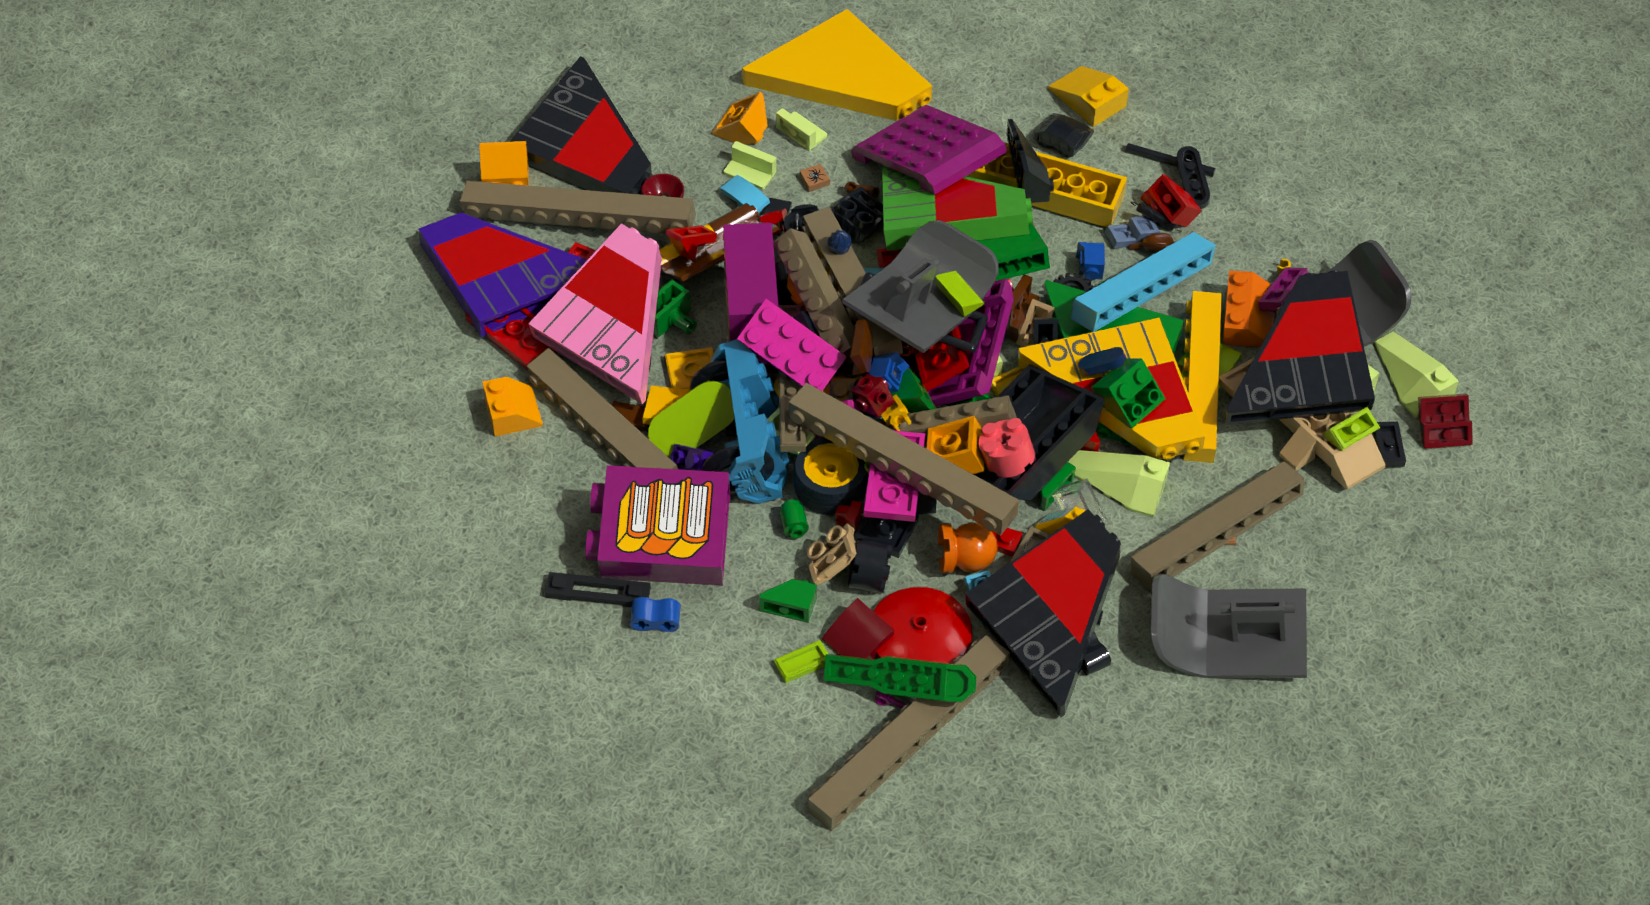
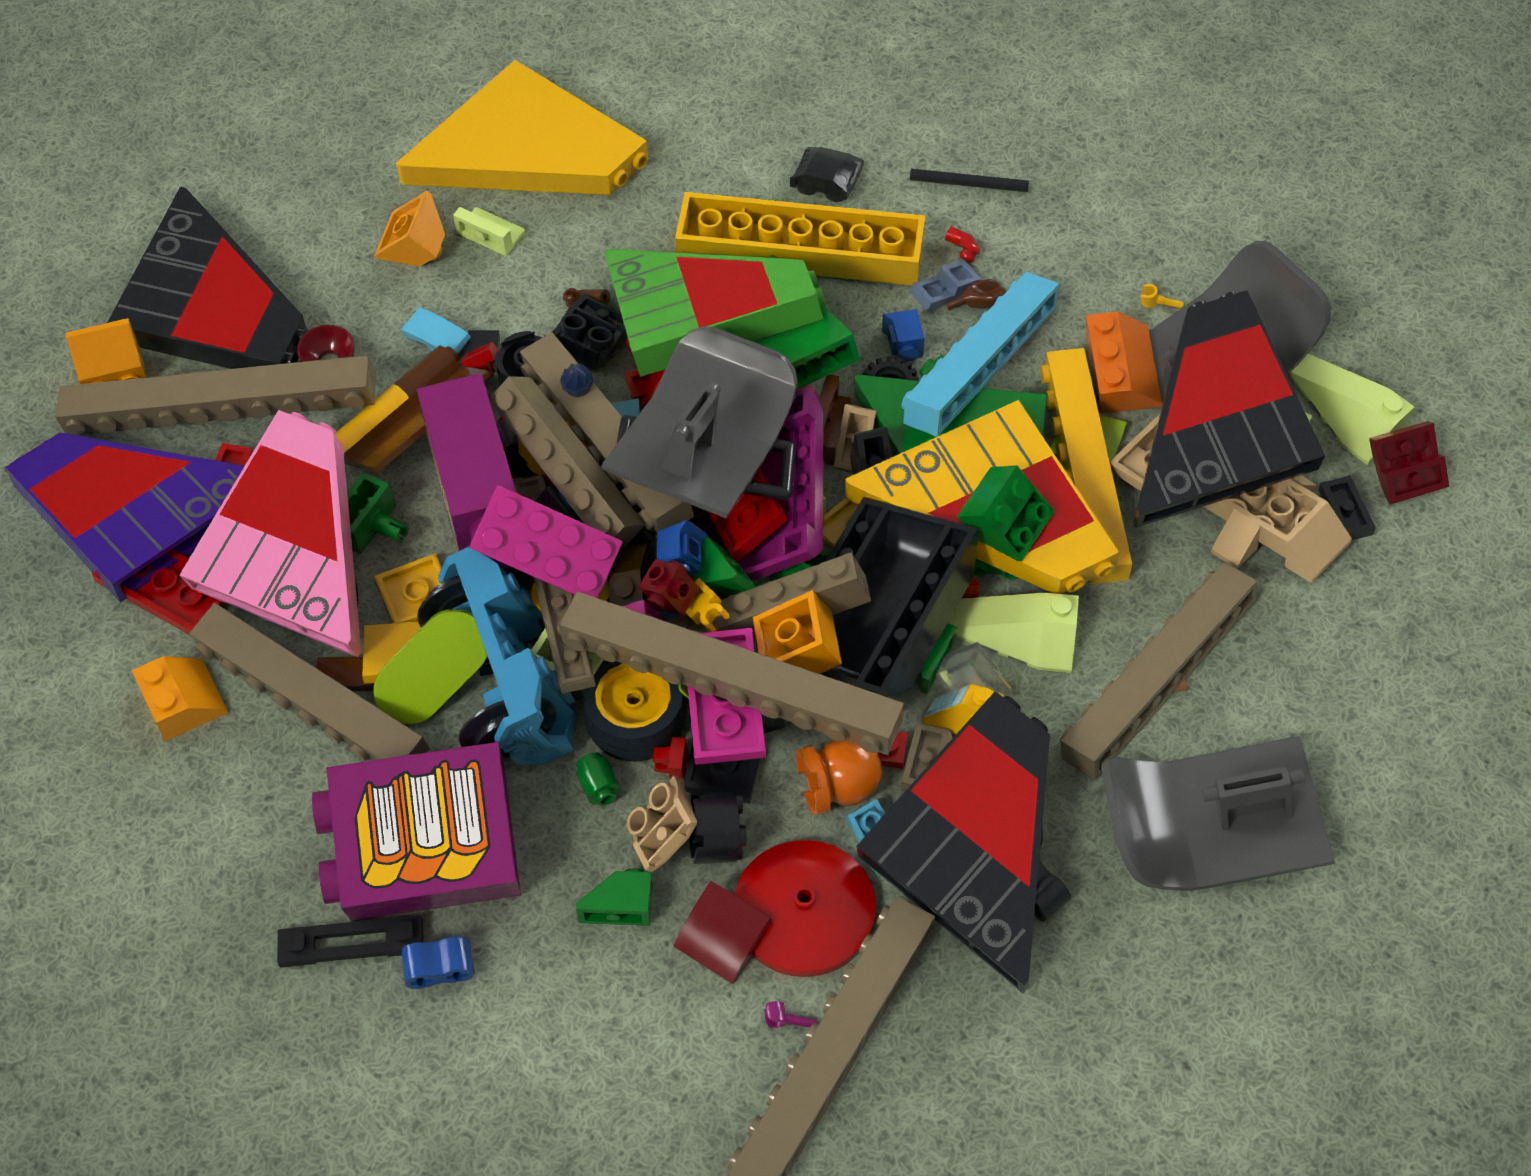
camera: 10 degrees left, 5 degrees up
red slope [666,225,717,262] -> none
dark purple slope [670,443,716,471] -> none
yellowish green panel [724,141,777,190] -> none
lime tile [774,640,828,684] -> none
medium nougat tile [800,164,830,192] -> none
green piece [823,654,977,702] -> none
reddish brown slope [850,319,873,375] -> none
magenta slope [851,105,1007,195] -> none
lime slope [935,271,984,317] -> none
coral brick [979,418,1035,478] -> none
black wedge [1006,119,1054,203] -> none
yellow slope [1048,66,1129,127] -> none
dark blue tile [1078,347,1127,376] -> none
black piece [1131,201,1182,232] -> none
red slope [1147,174,1202,227] -> none
black plate [1176,146,1210,209] -> none
magenta plate [1258,267,1308,312] -> none
lime slope [1323,407,1380,451] -> none

